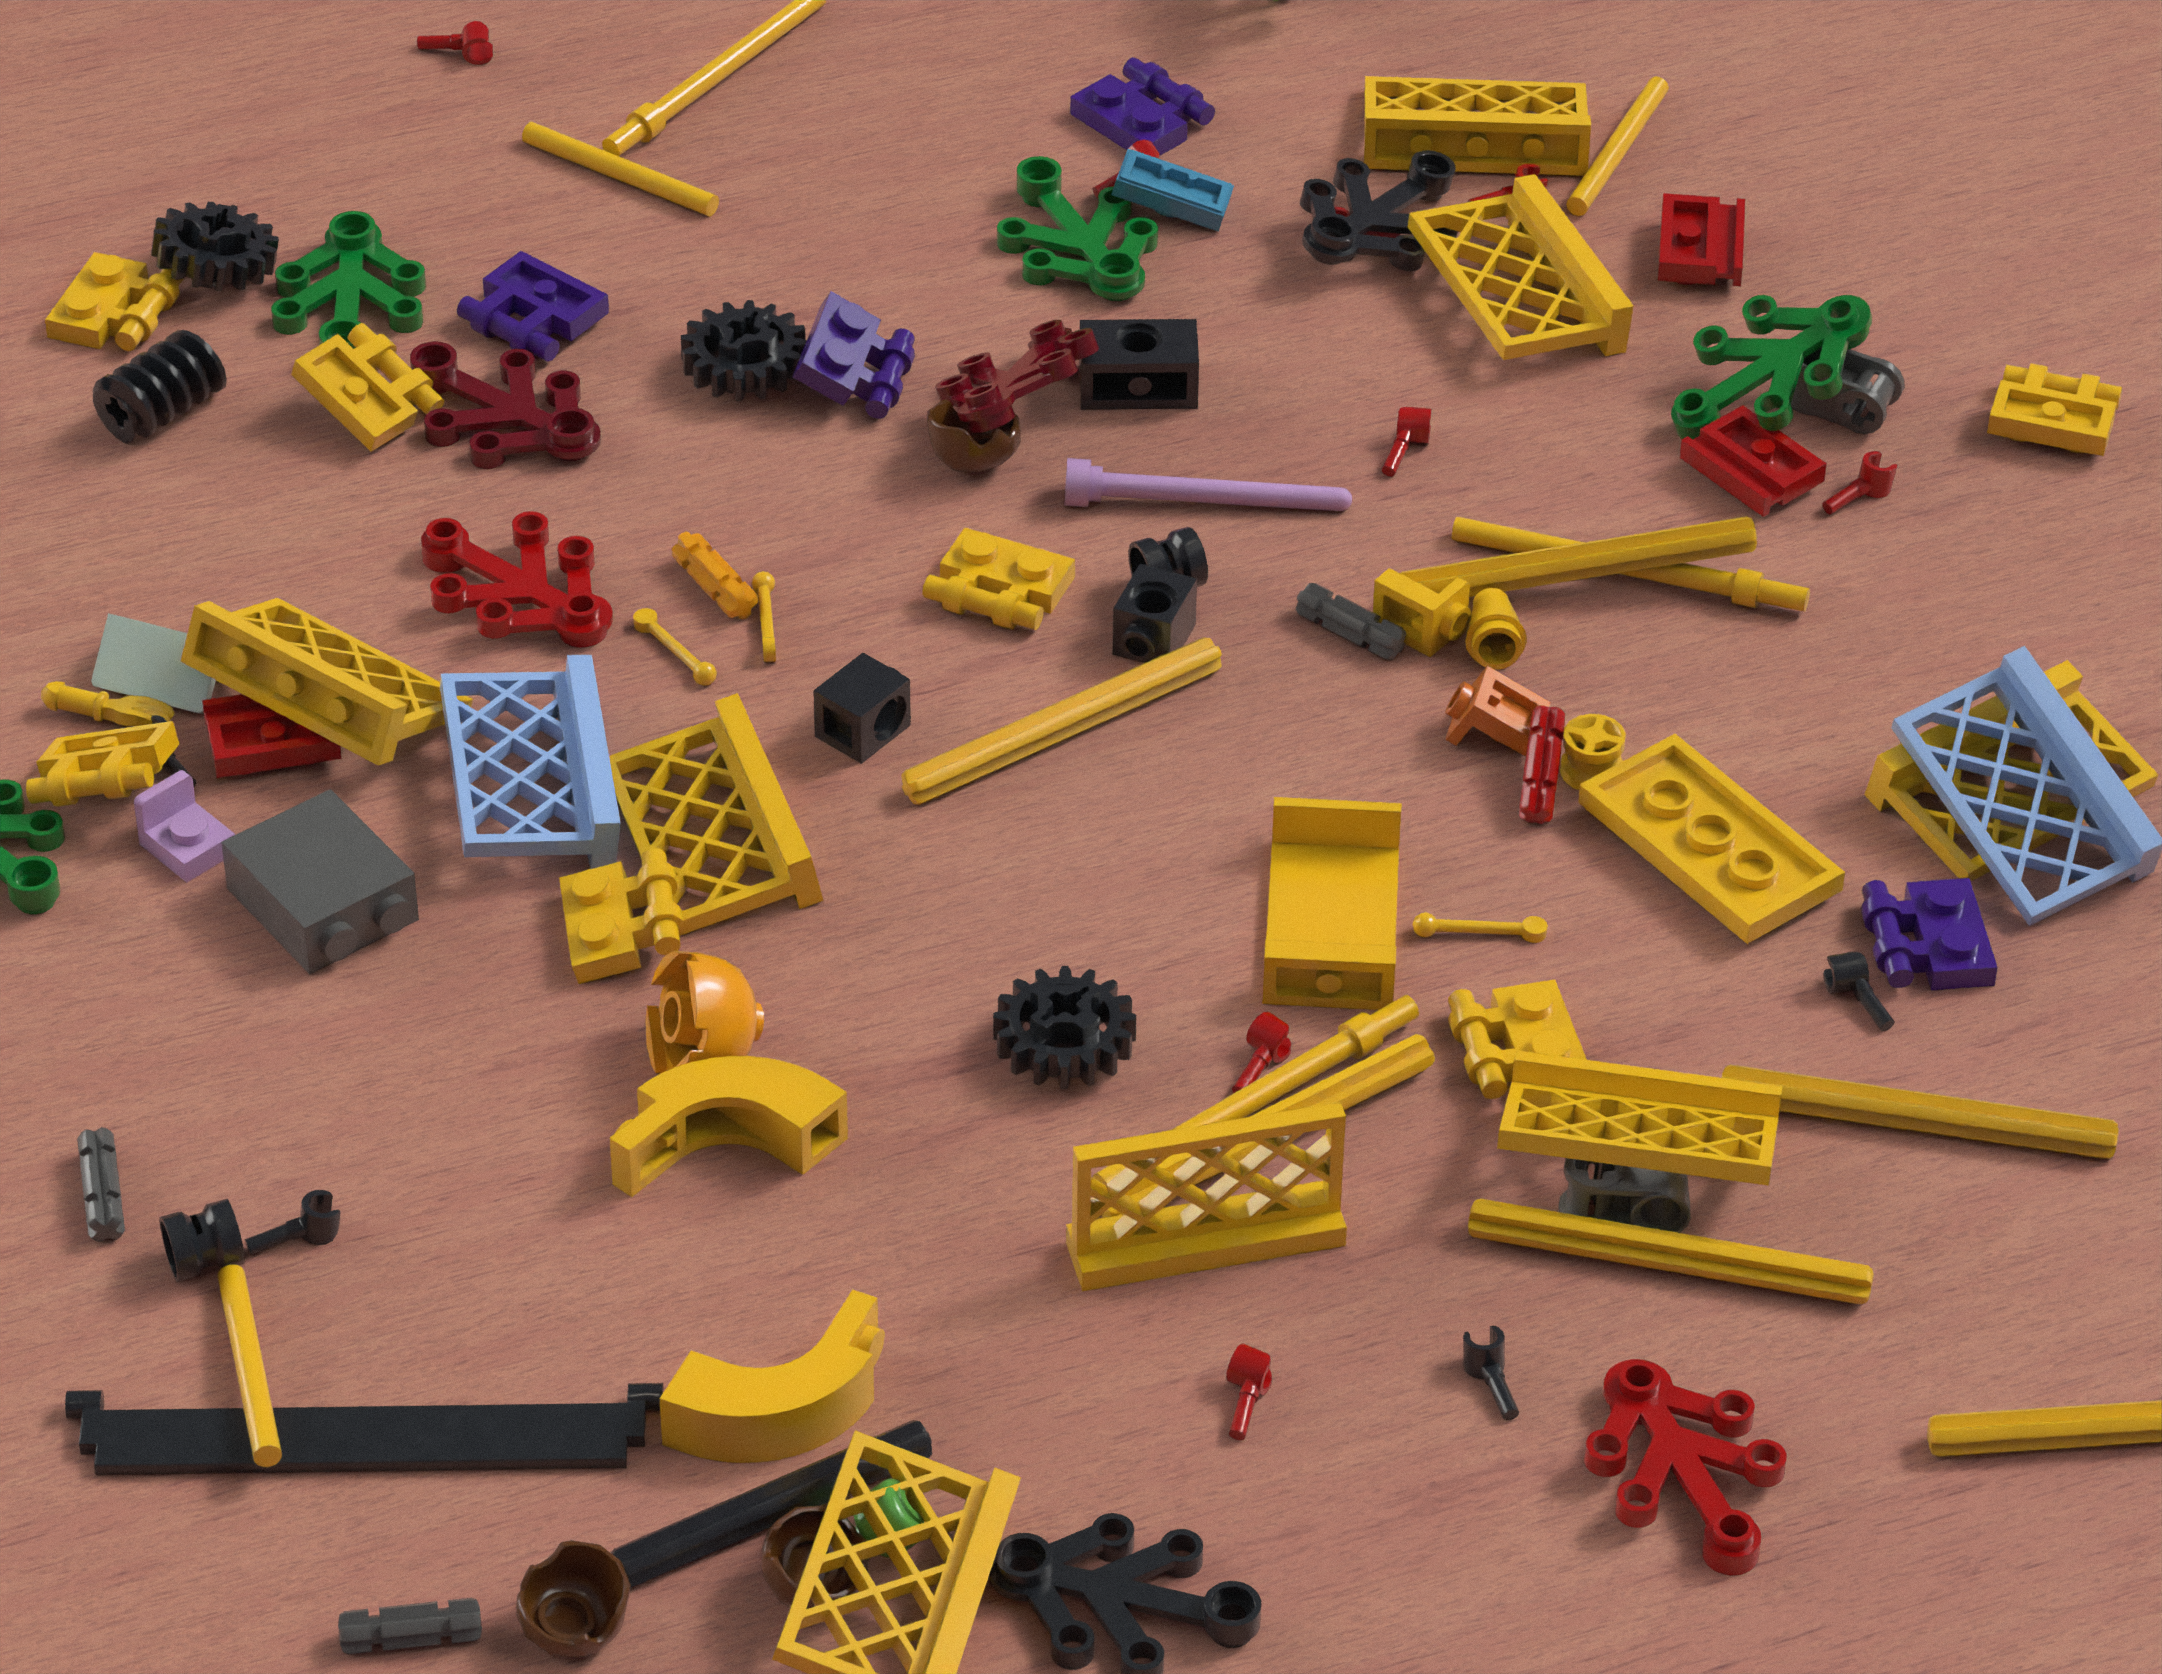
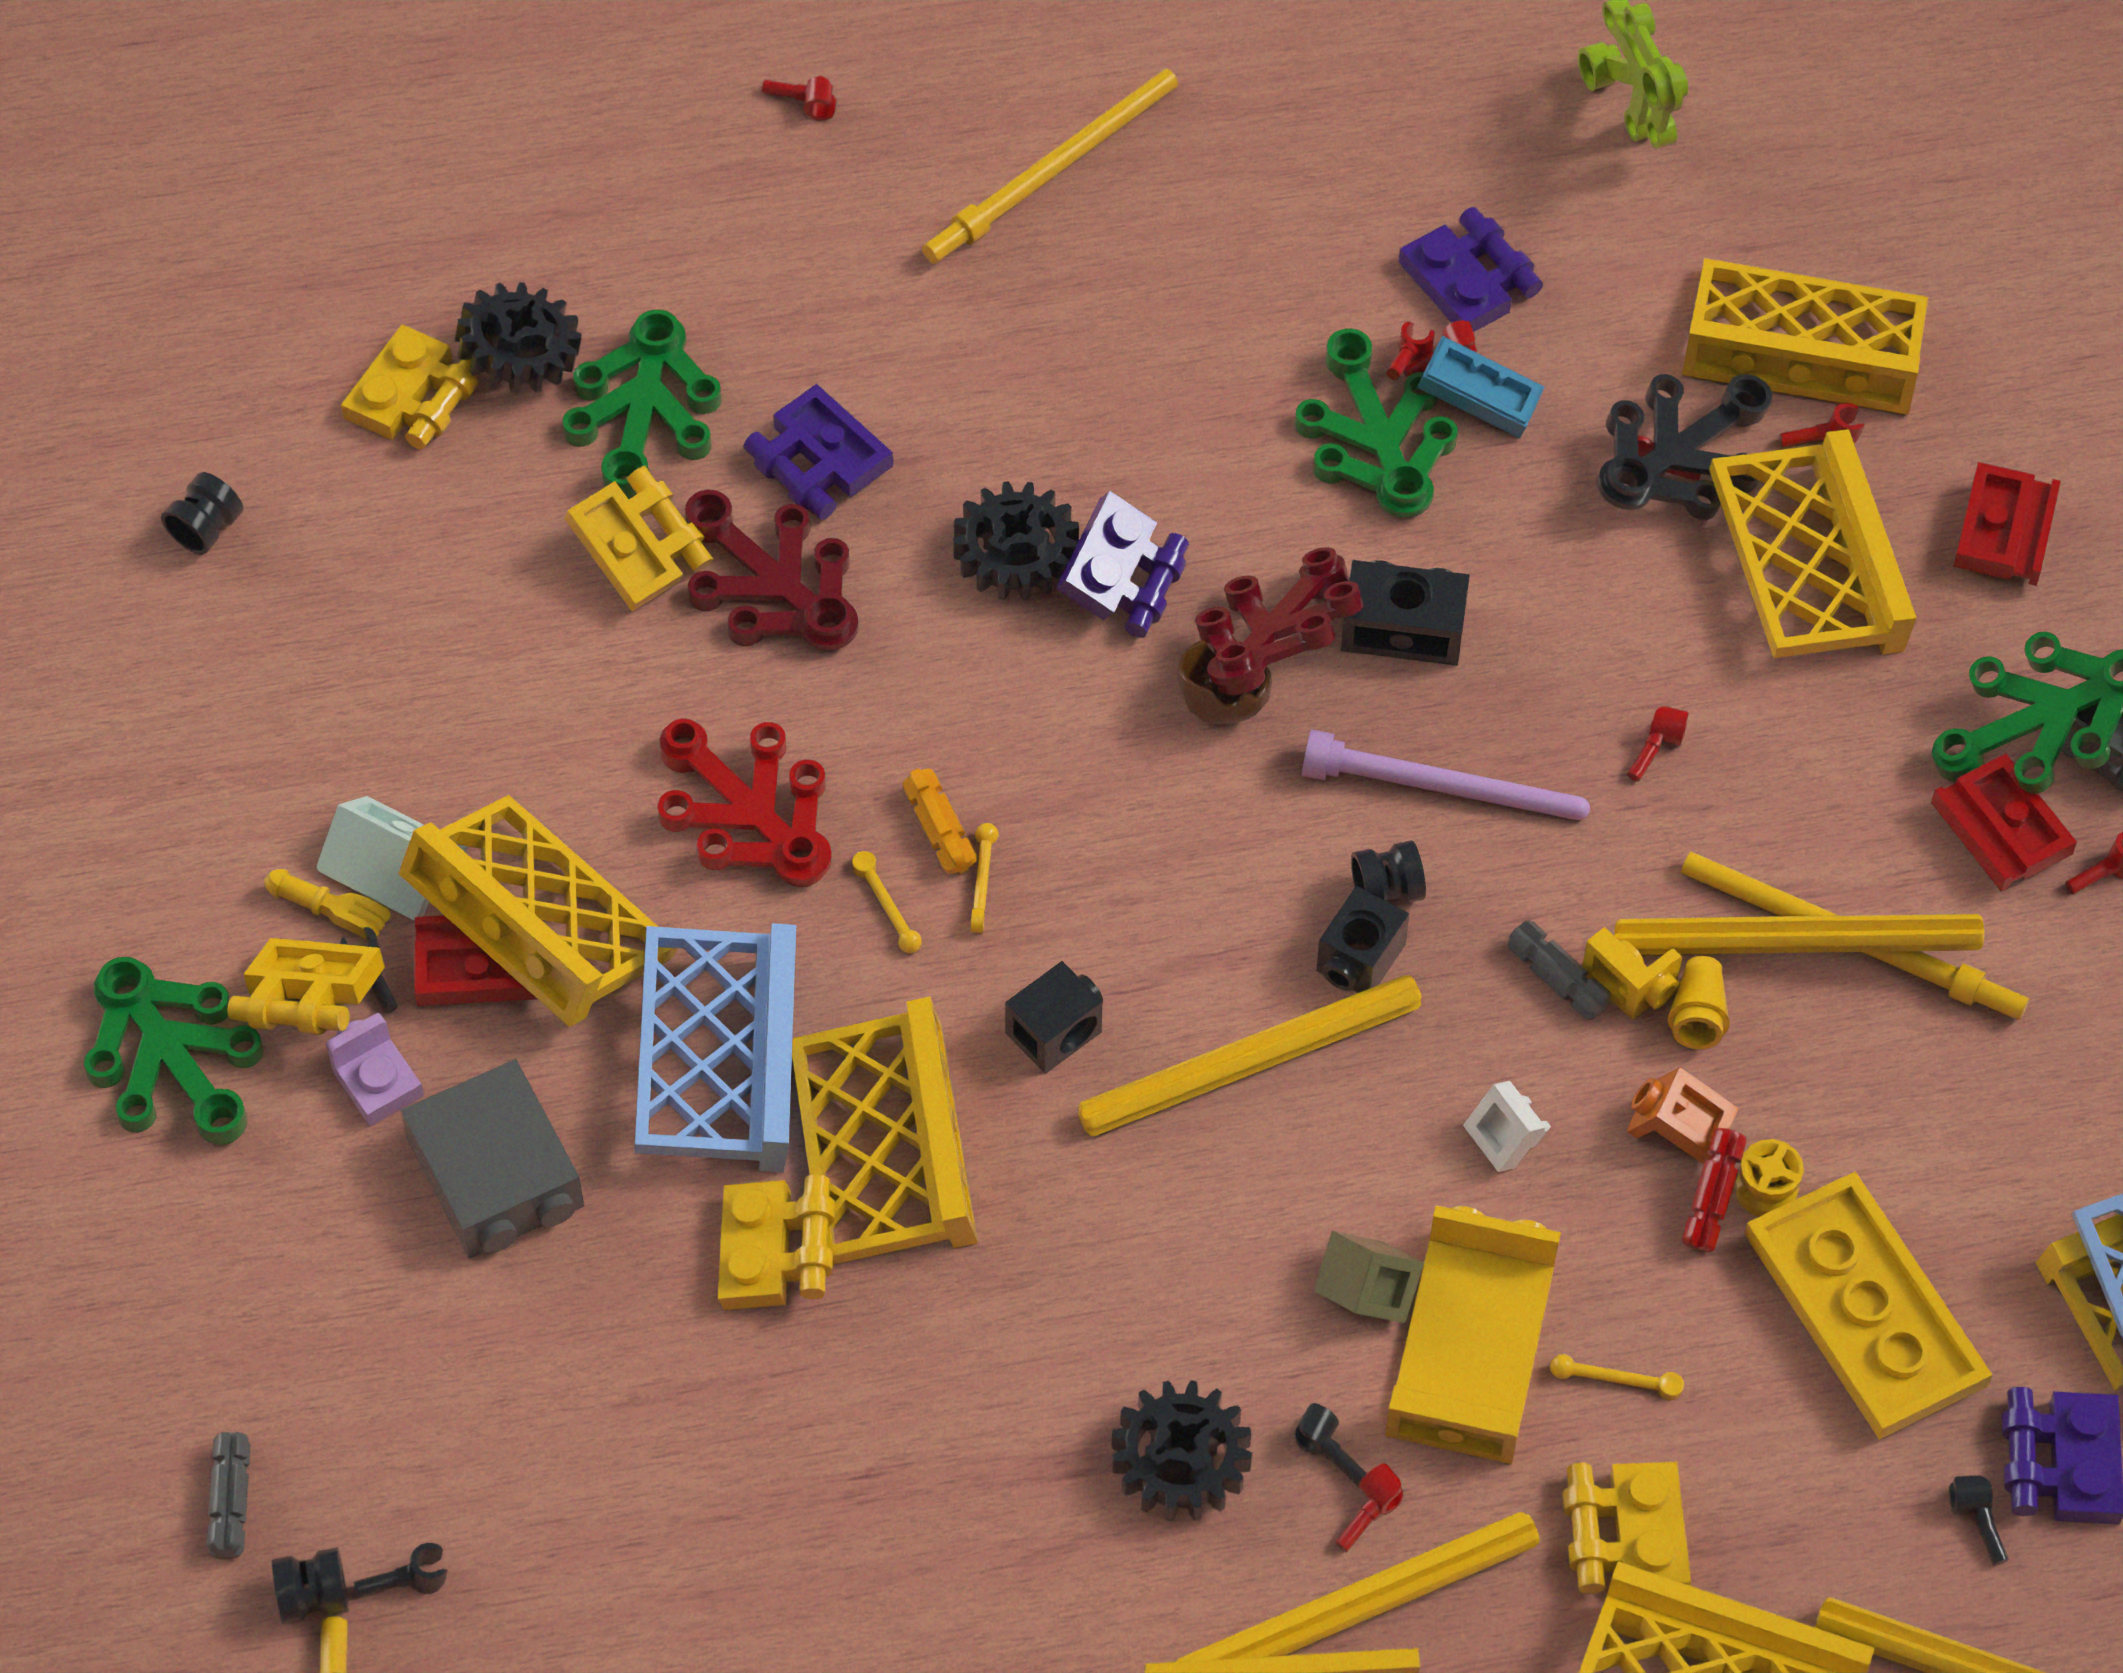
camera: 10 degrees right, 15 degrees up
black piece [92,330,227,444] -> none
yellow bar [522,122,719,217] -> none
yellow arch [609,1056,848,1197] -> none
light orange cylinder [645,951,764,1074] -> none
yellow plate [922,527,1075,630] -> none
yellow bar [1093,995,1419,1185] -> none
yellow bar [1566,76,1669,216] -> none
none -> black hand [1295,1403,1367,1488]
none -> olive panel [1315,1231,1424,1323]
none -> red hand [1386,321,1435,380]
none -> white tile [1463,1081,1551,1172]

